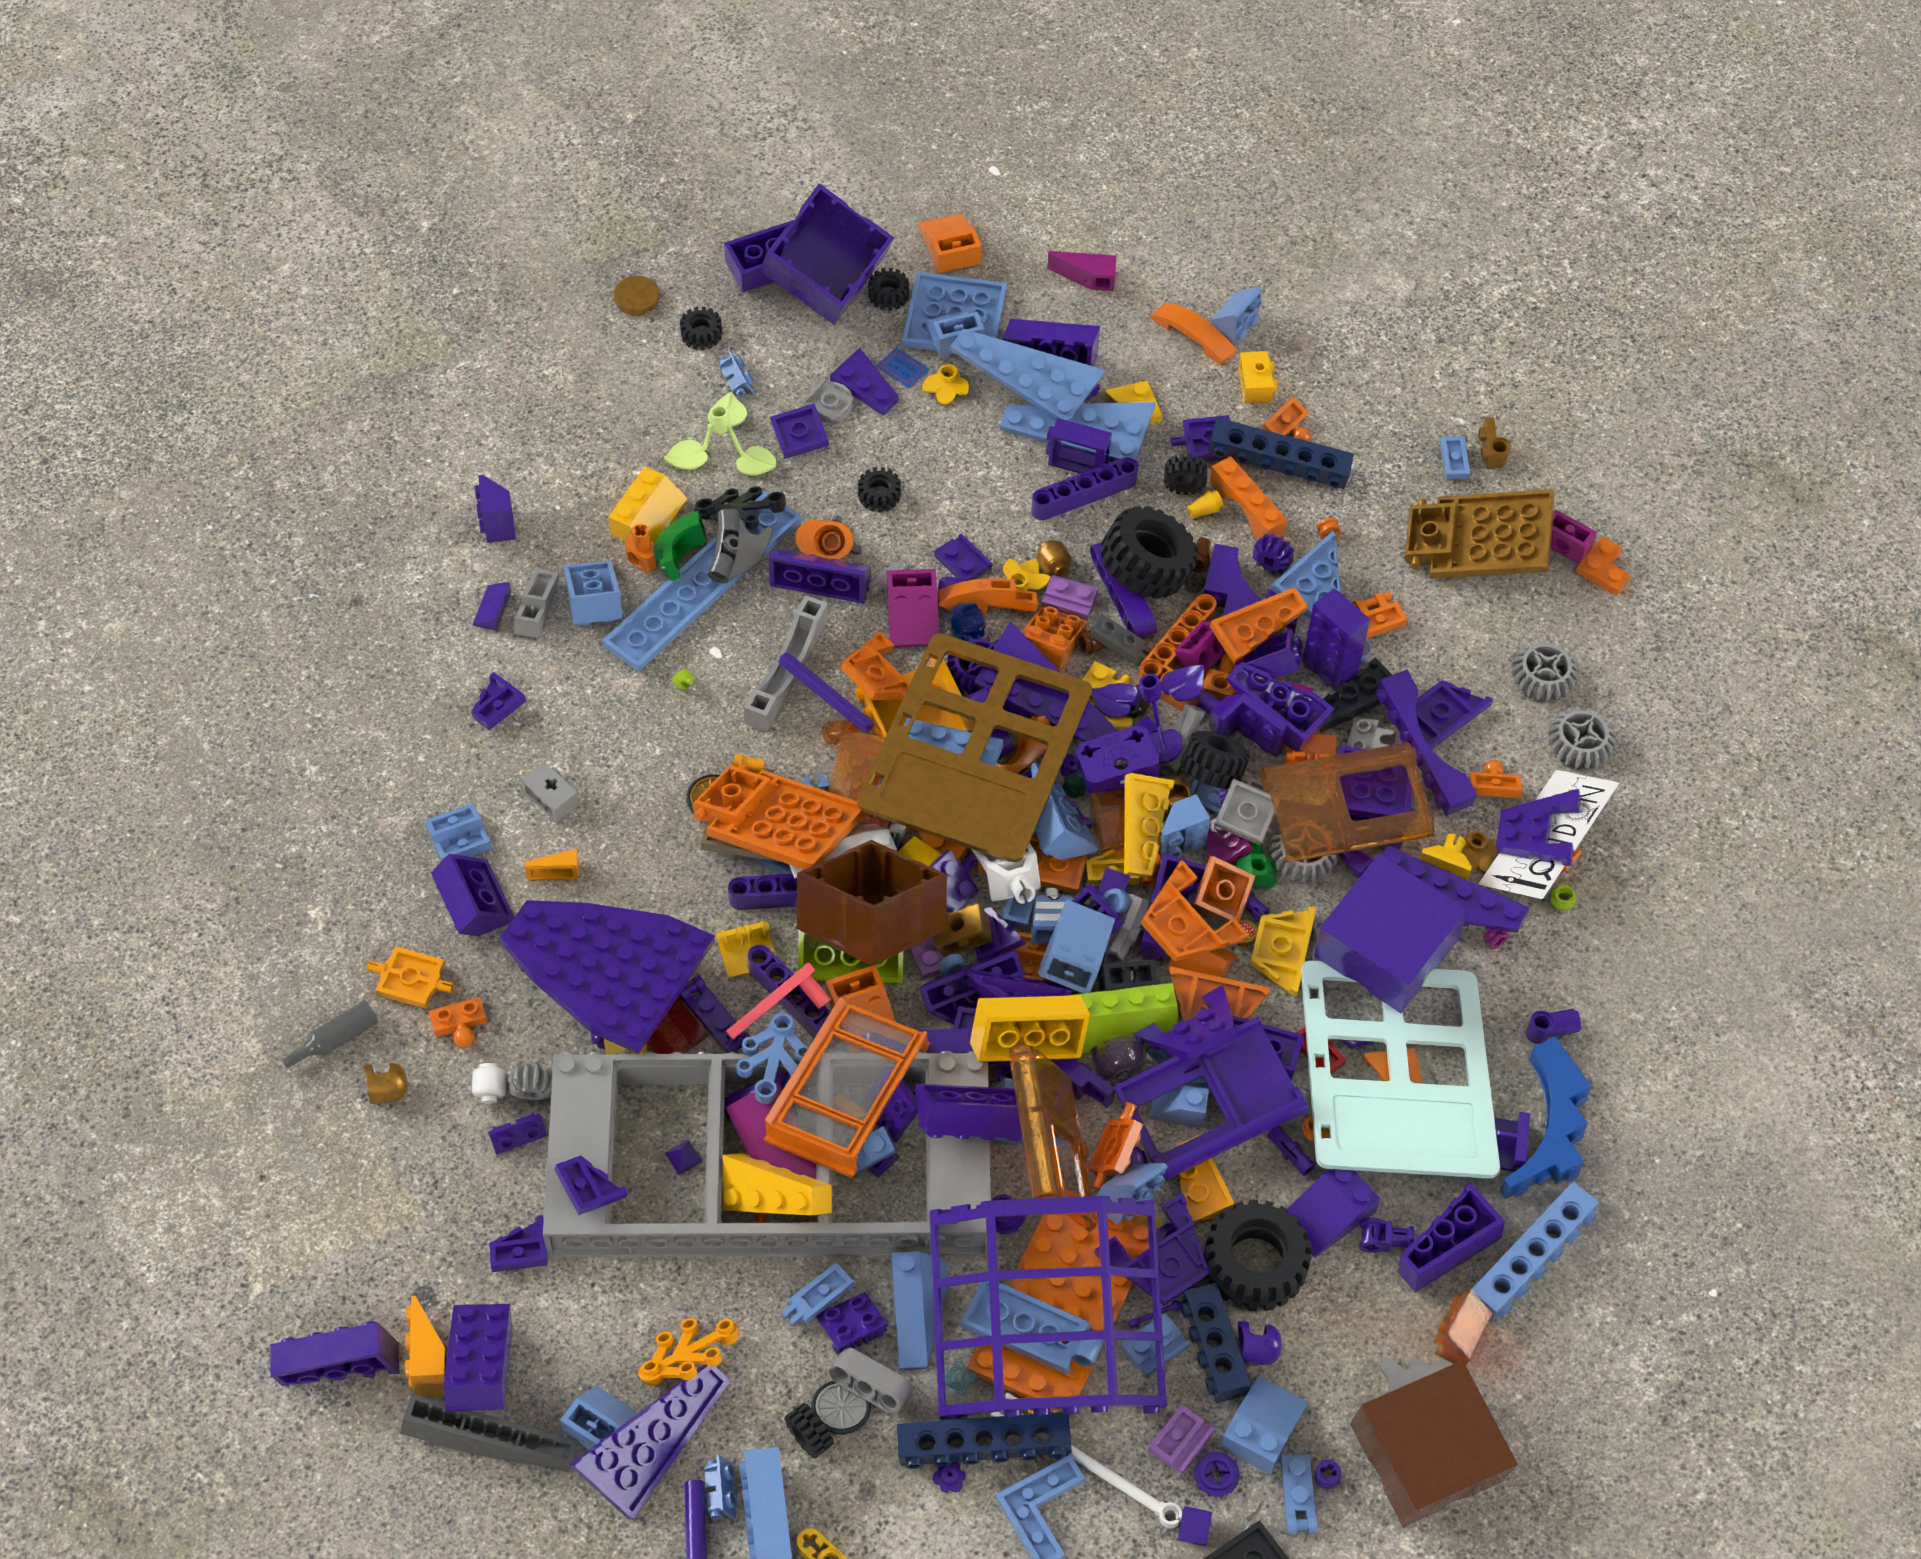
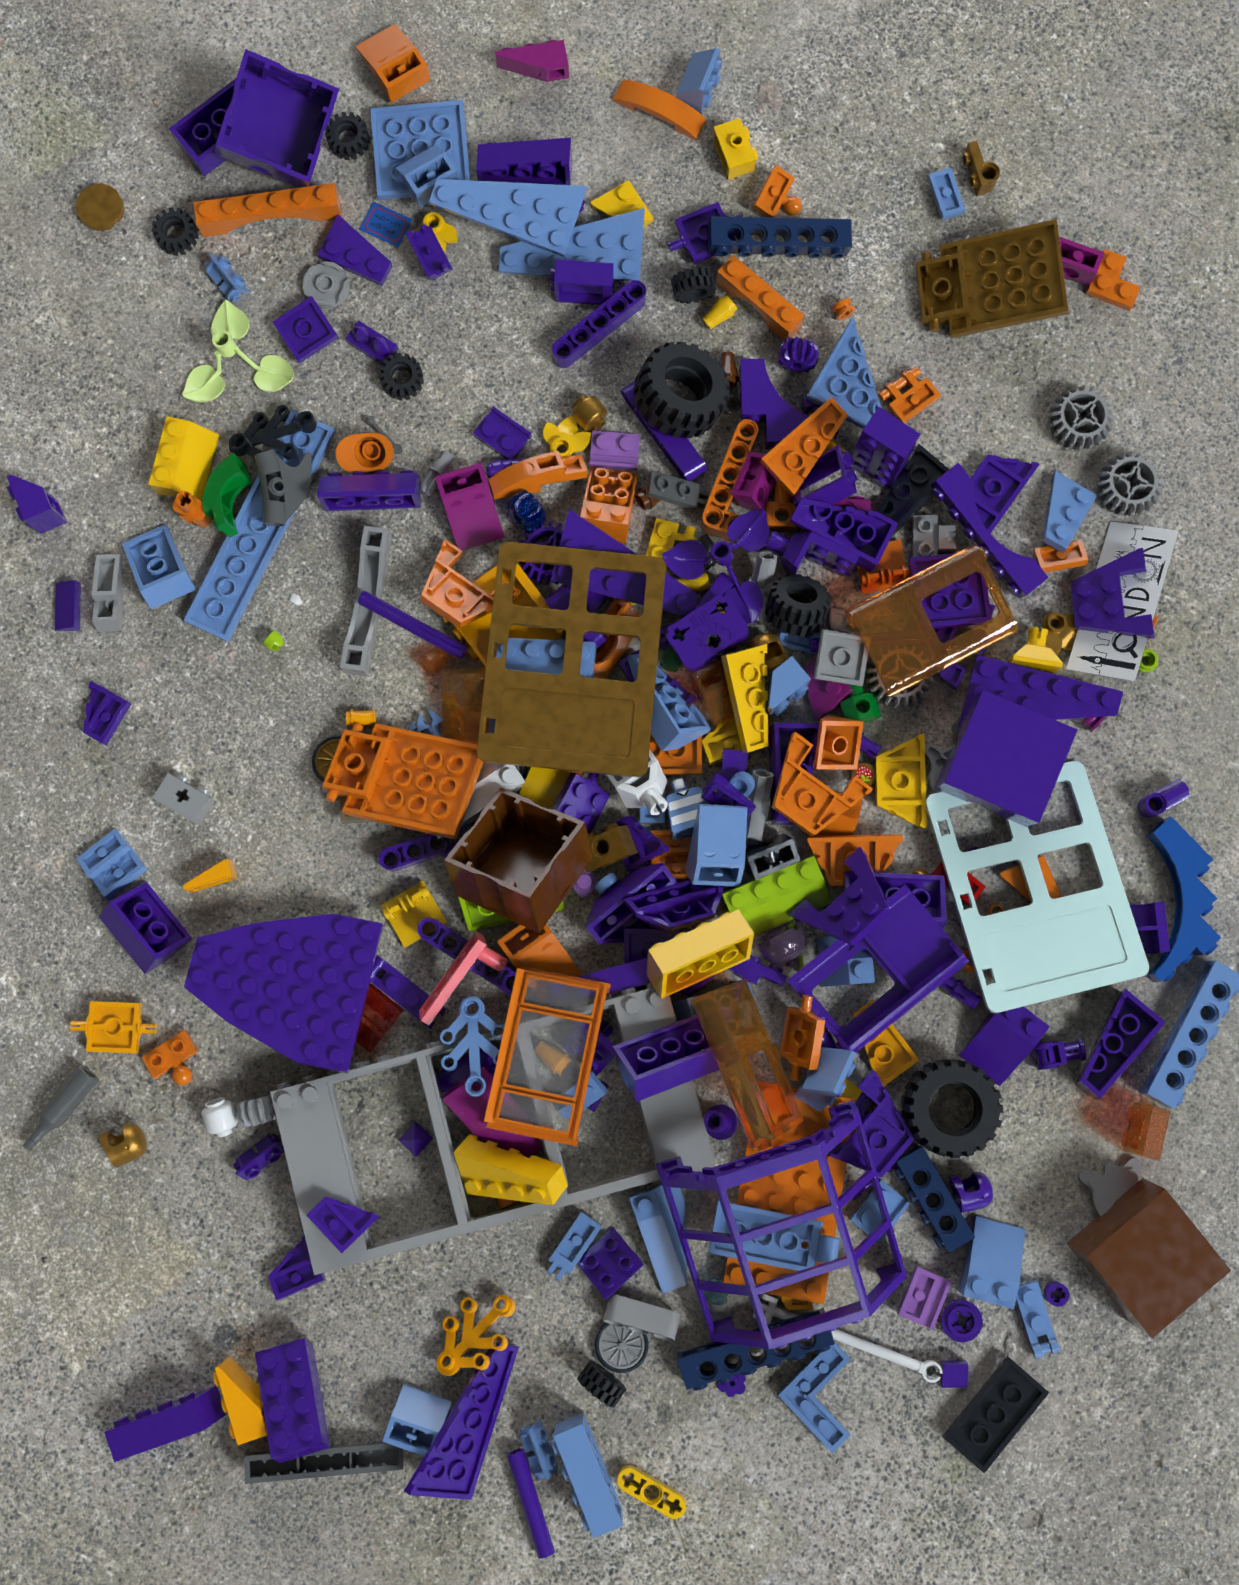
camera: 10 degrees left, 25 degrees up
none -> orange arch [194,183,342,237]
none -> dark purple tile [345,320,399,366]
none -> dark purple hinge [406,224,453,281]
none -> medium blue wing [1042,471,1097,553]

